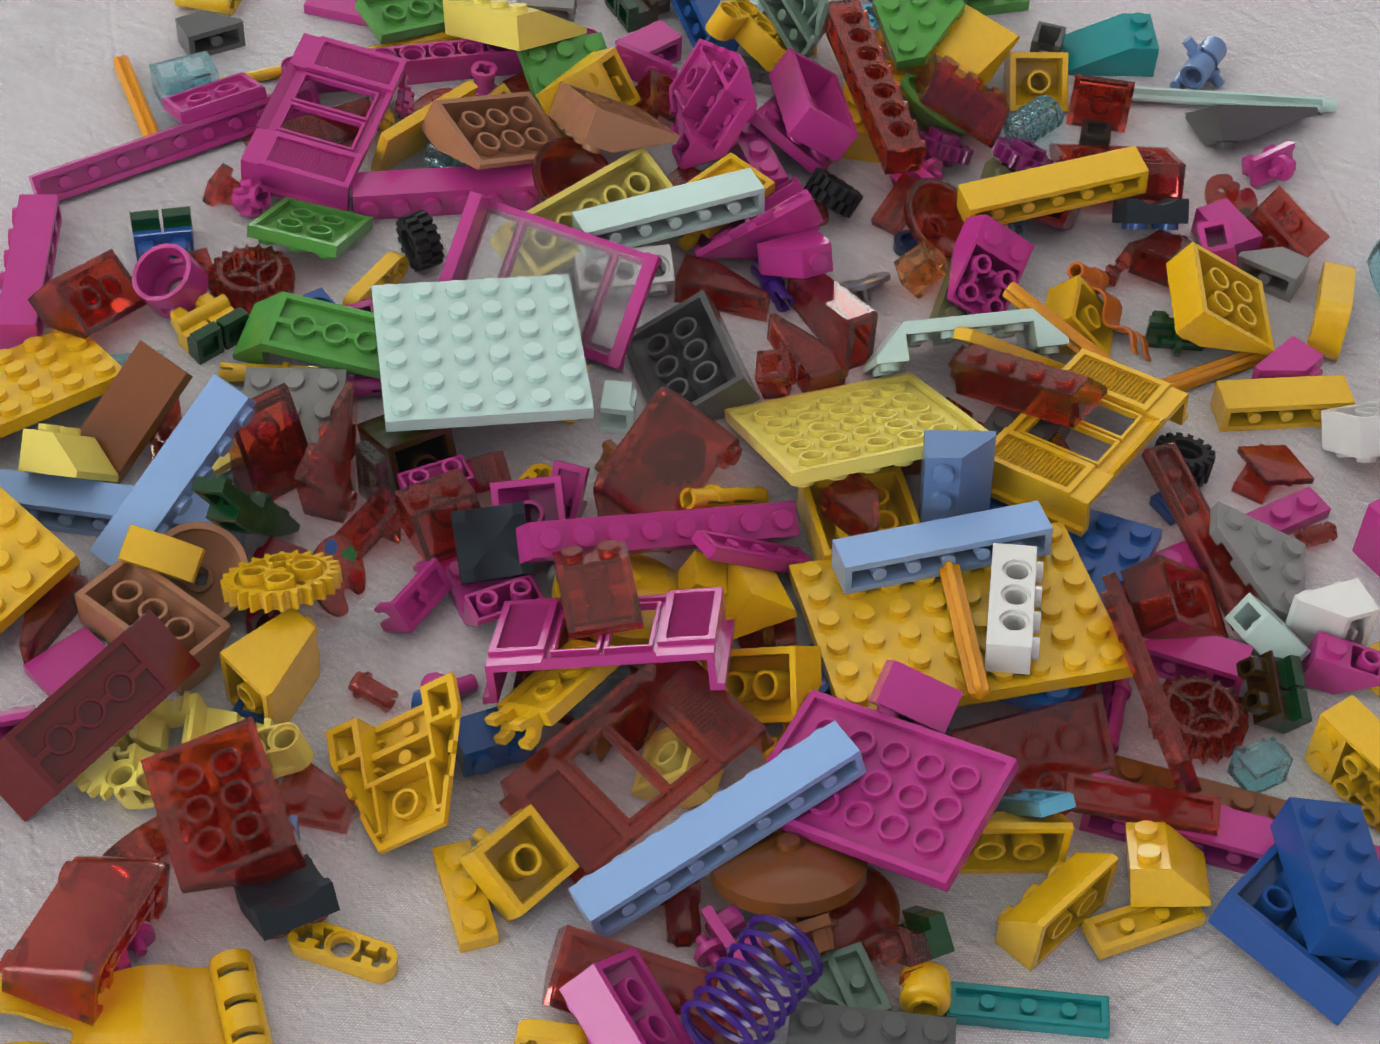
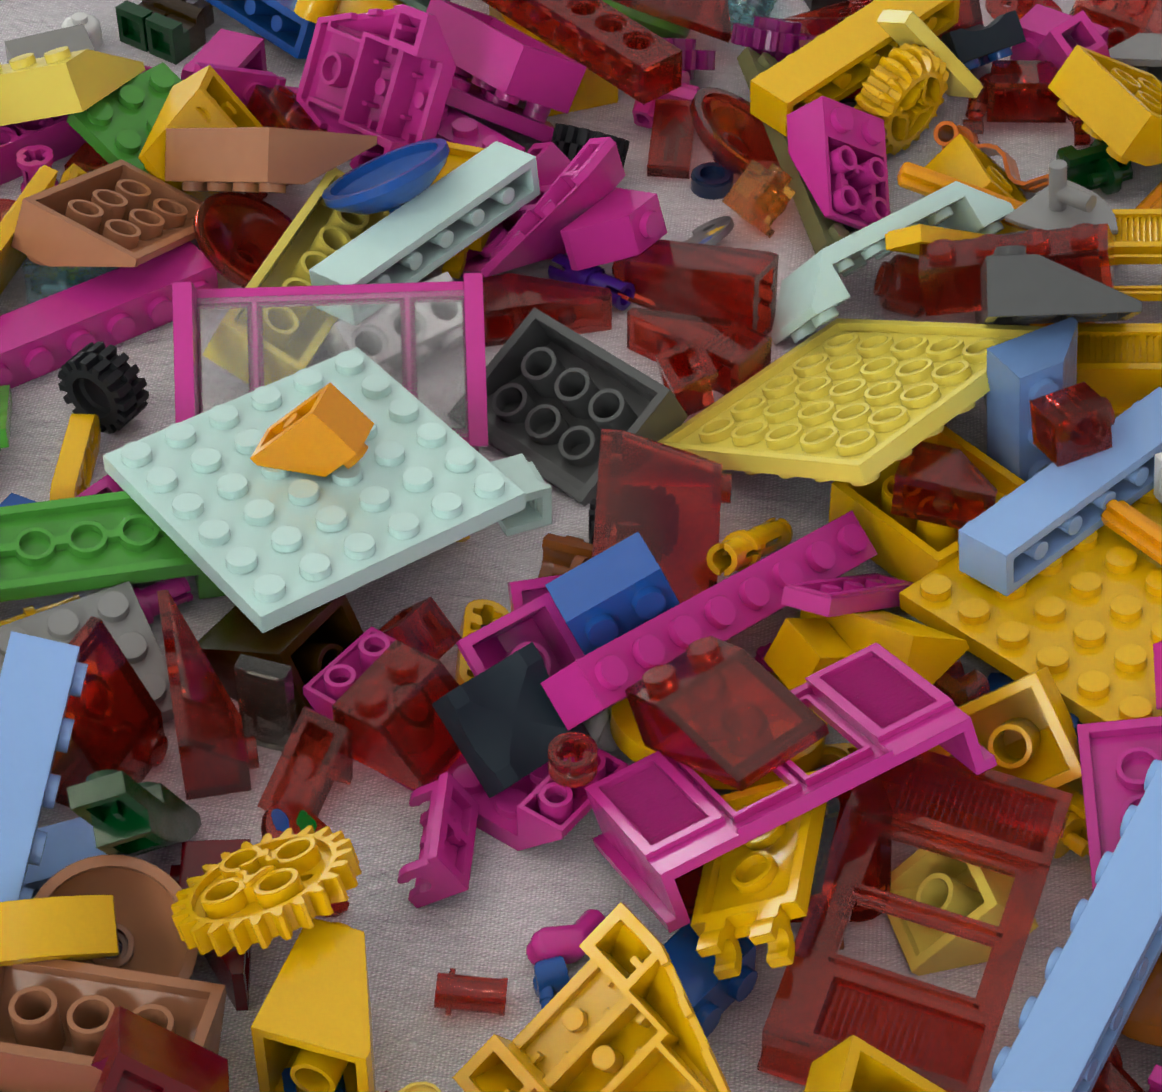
camera: 25 degrees left, 5 degrees down
none -> light orange slope [250,382,374,477]
none -> blue dish [322,138,450,215]
none -> blue slope [545,532,680,655]
none -> clear red bush [548,732,598,788]
none -> yellow gear [854,43,949,155]
none -> light yellow tile [876,9,984,98]
none -> dark grey slope [980,245,1142,325]
none -> light grey shield [1005,160,1118,237]
none -> clear red brick [1030,382,1115,467]

